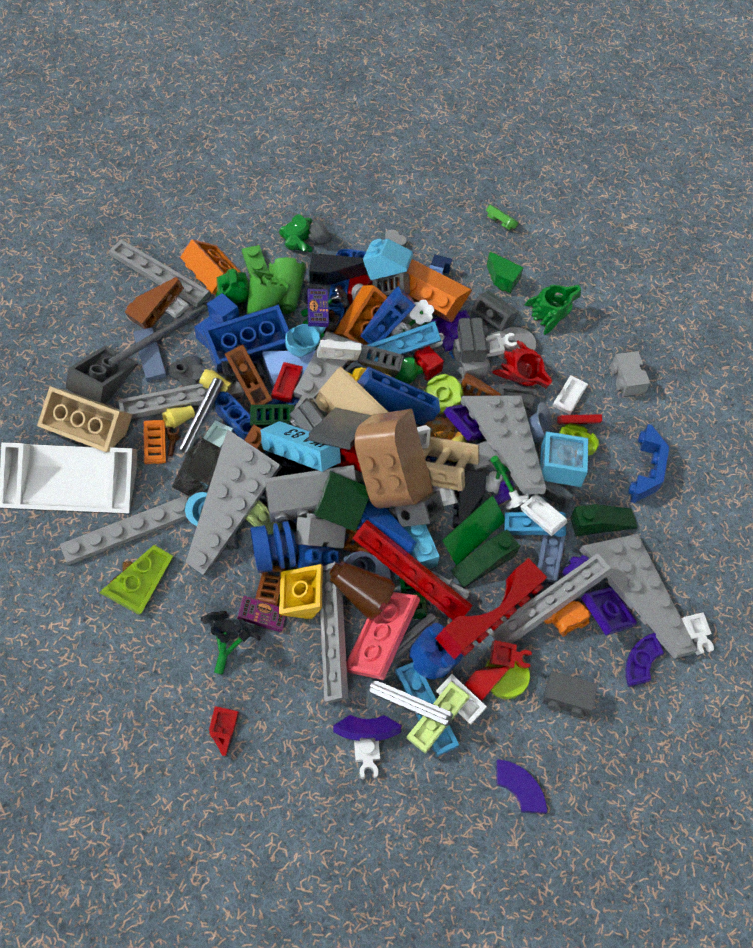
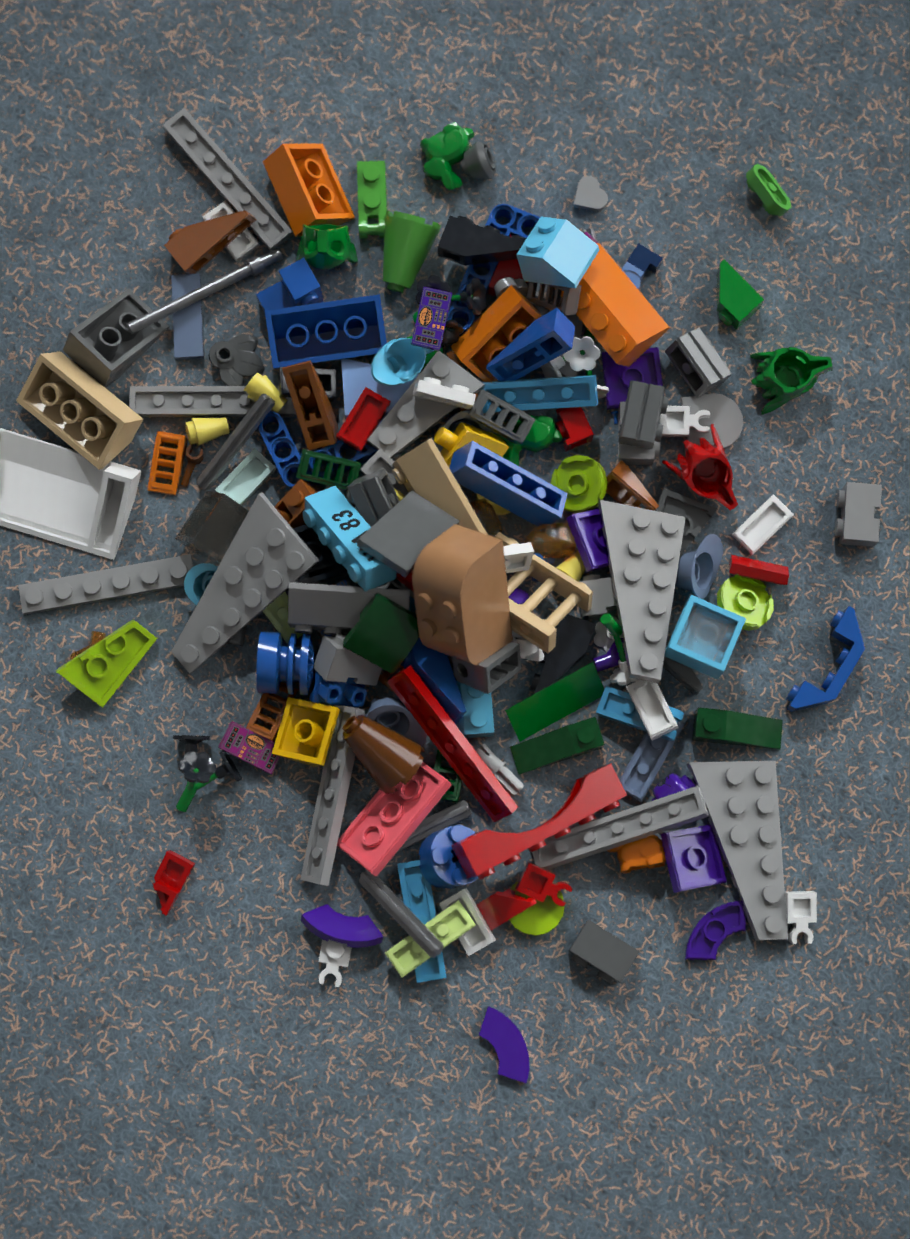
camera: 20 degrees right, 20 degrees up
bright green cone [246,270,289,315] -> none

